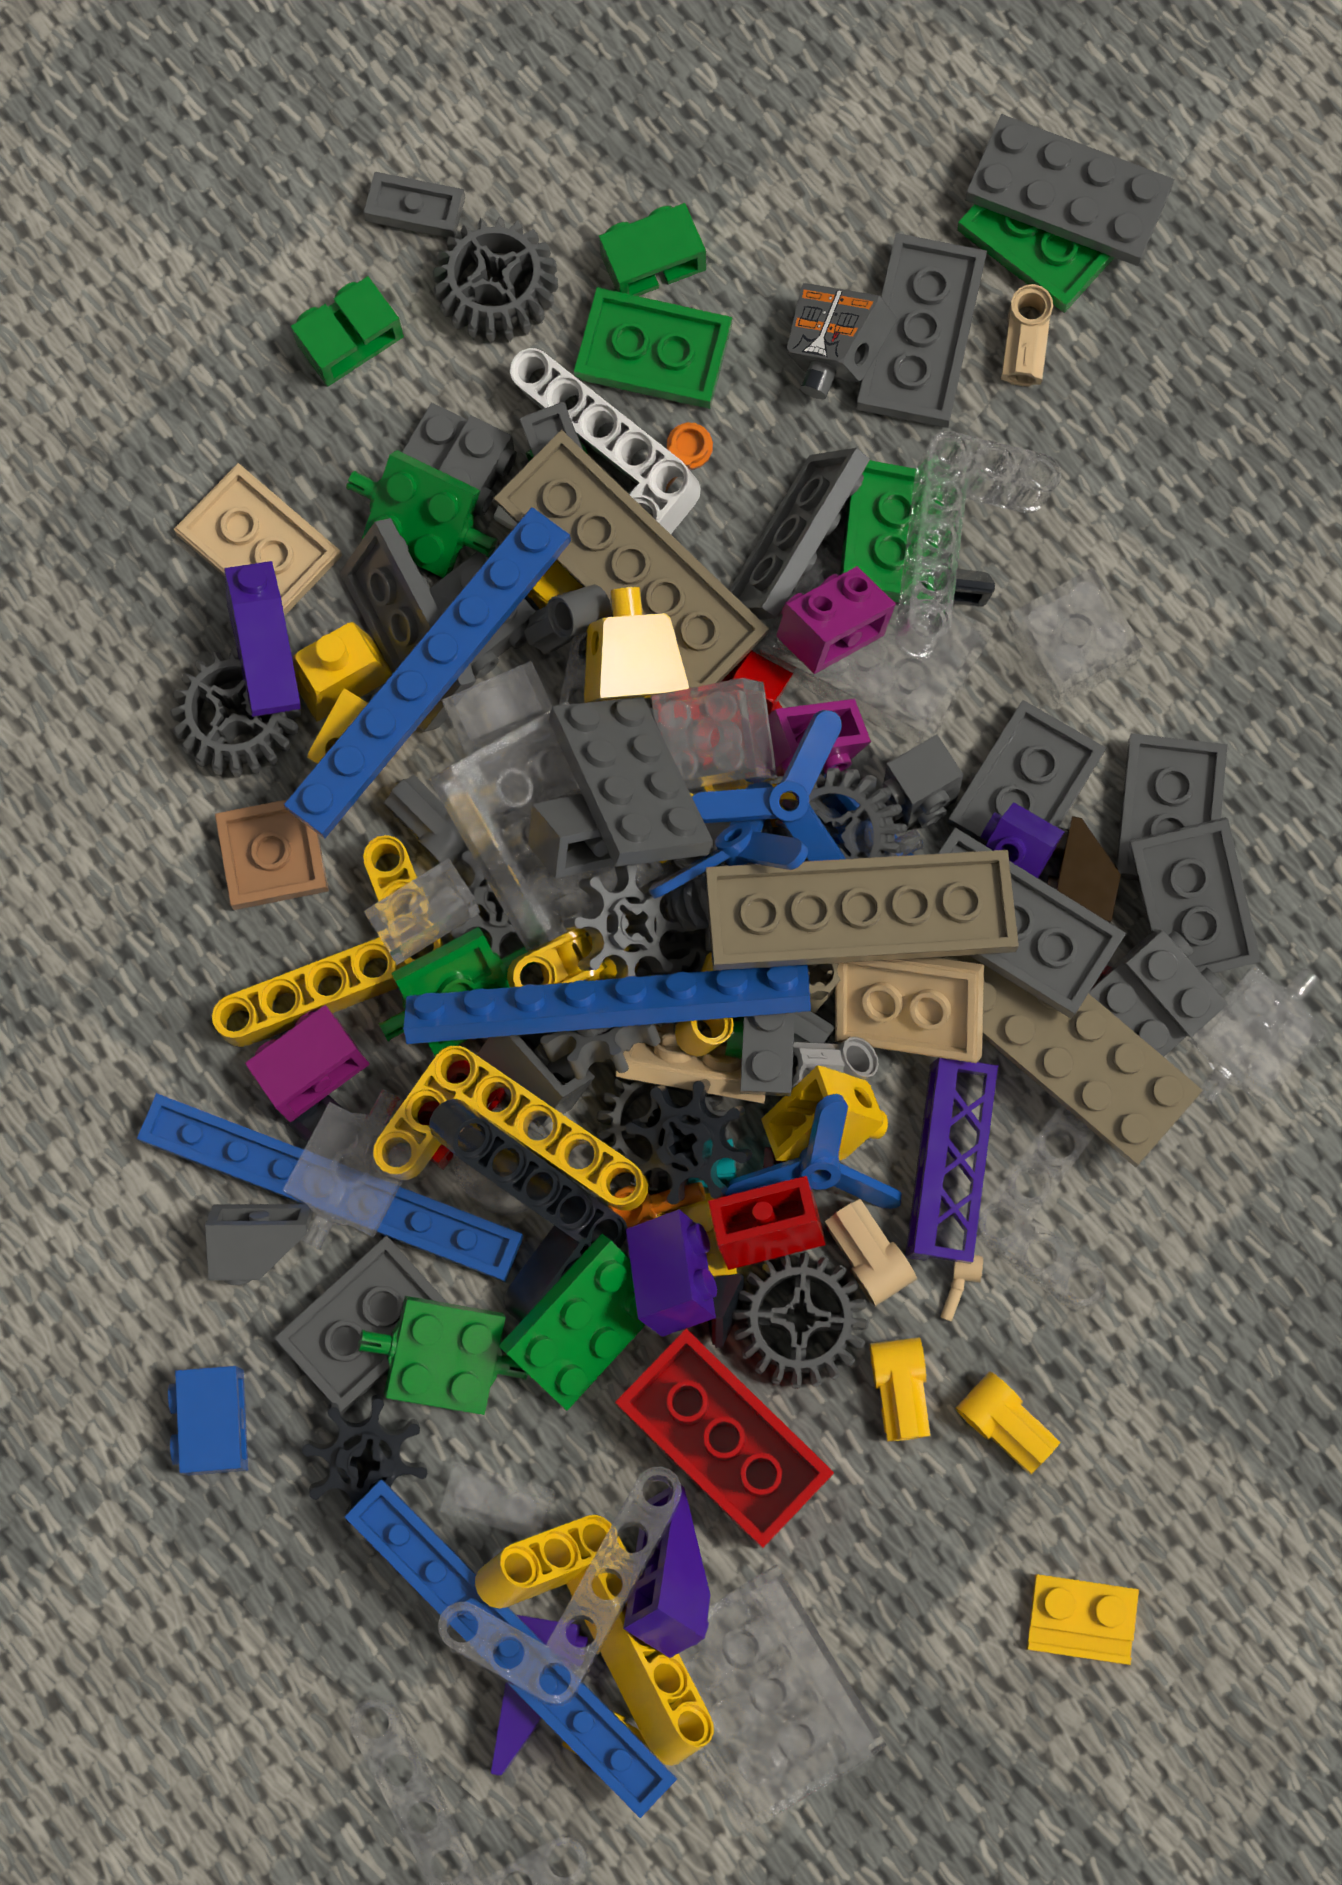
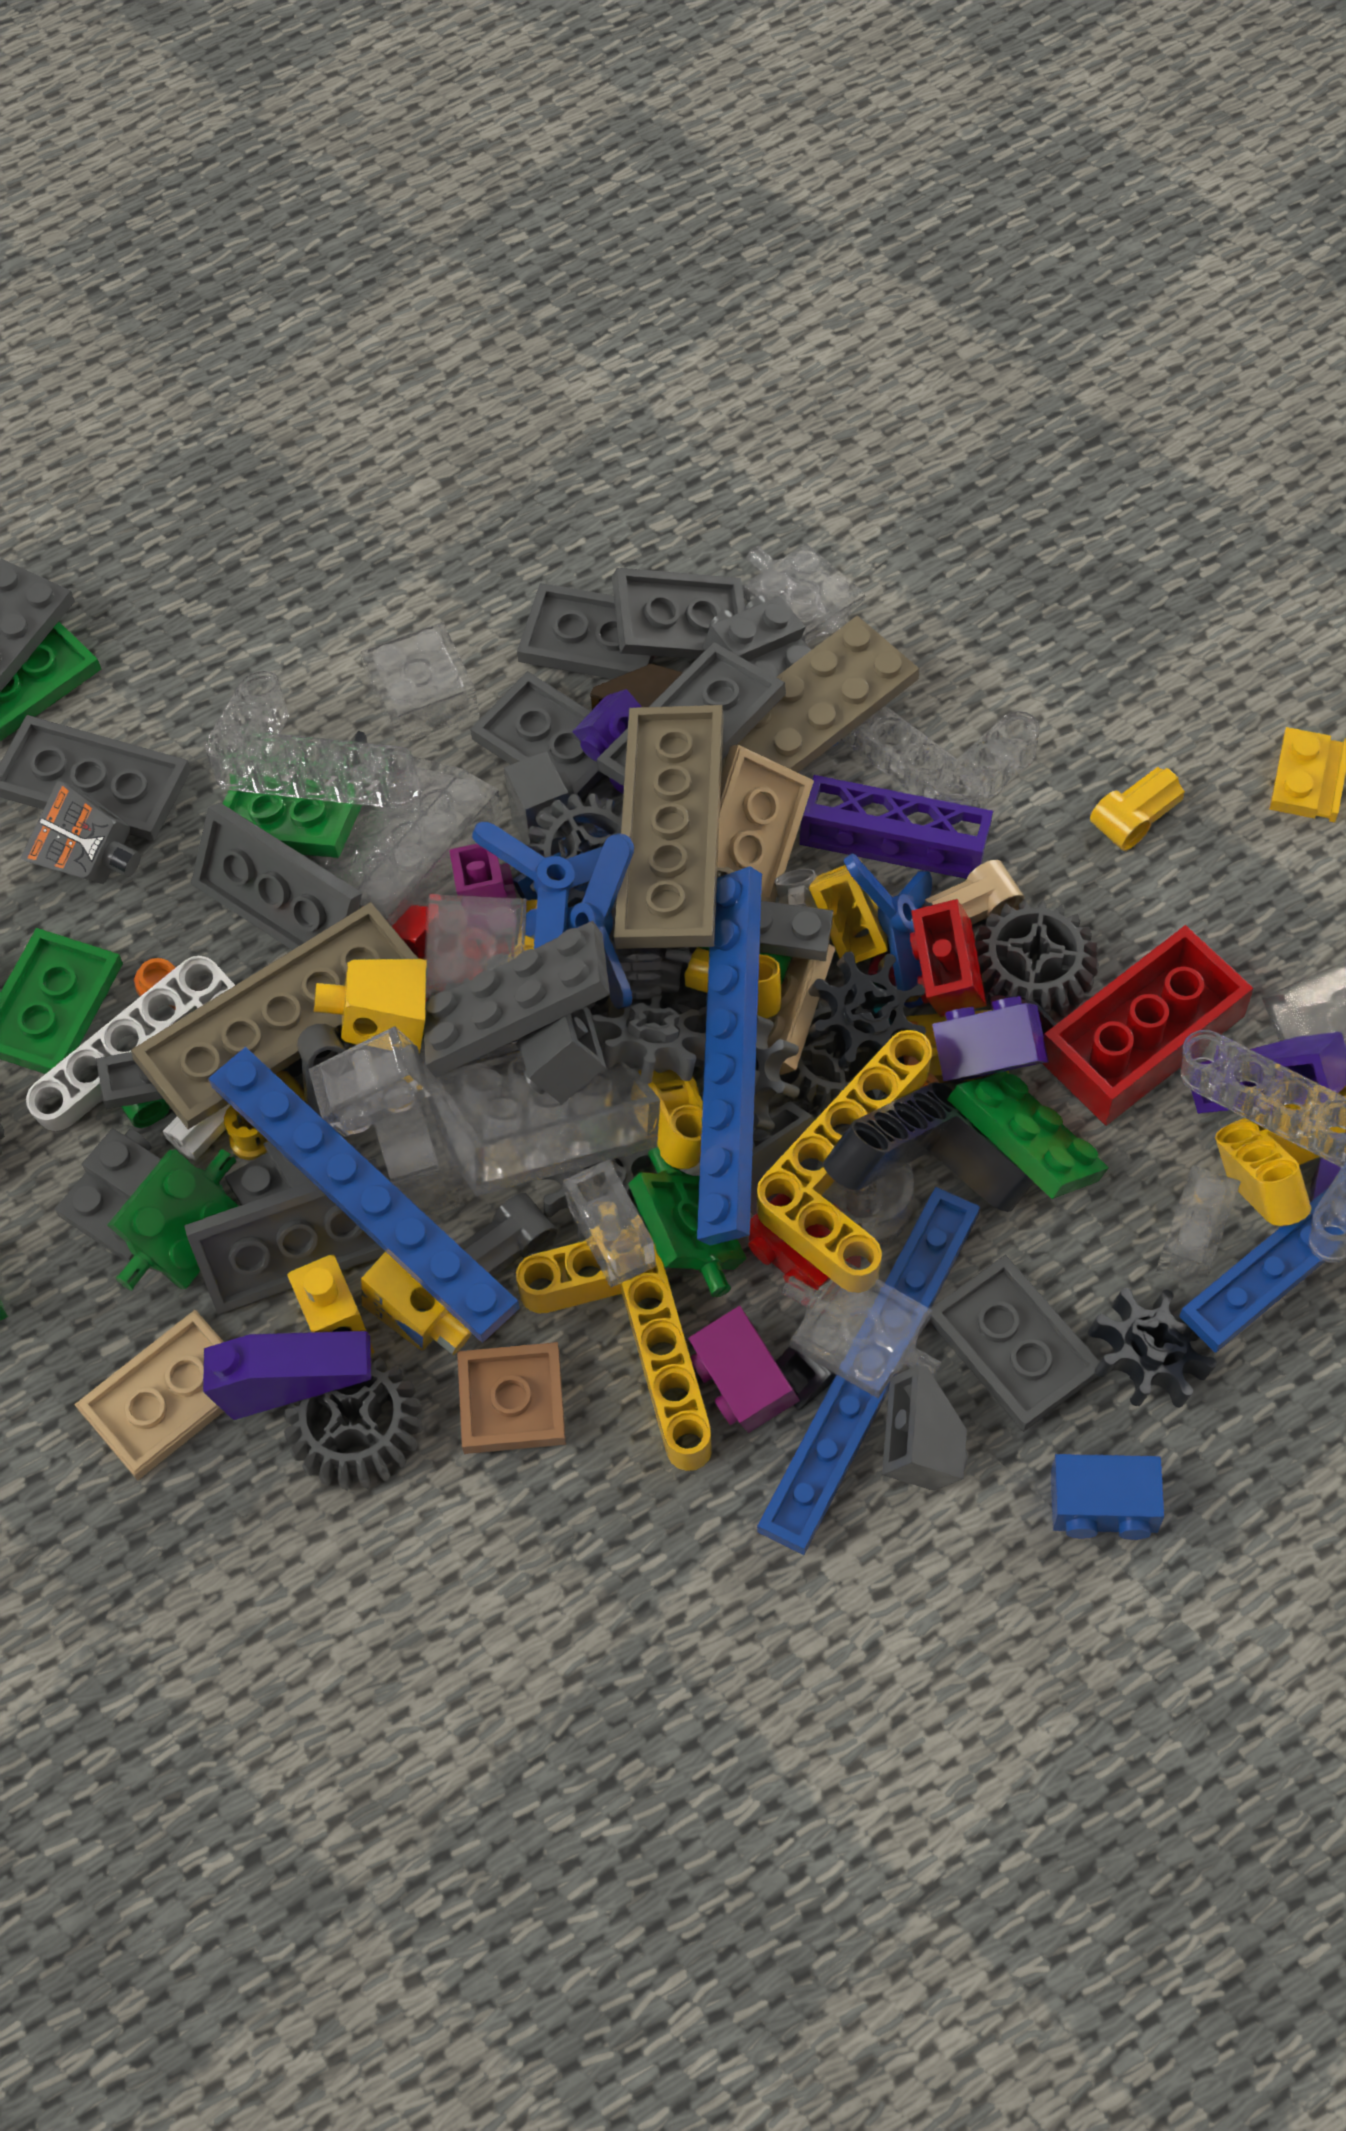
camera: 85 degrees left, 15 degrees down
green plate [358,1296,528,1415] -> none
magenta brick [776,566,896,674] -> none
yellow piece [870,1337,930,1442] -> none
tan hand [940,1255,983,1321] -> none
tan piece [1001,284,1053,387] -> none
none -> clear brick [309,1026,431,1137]

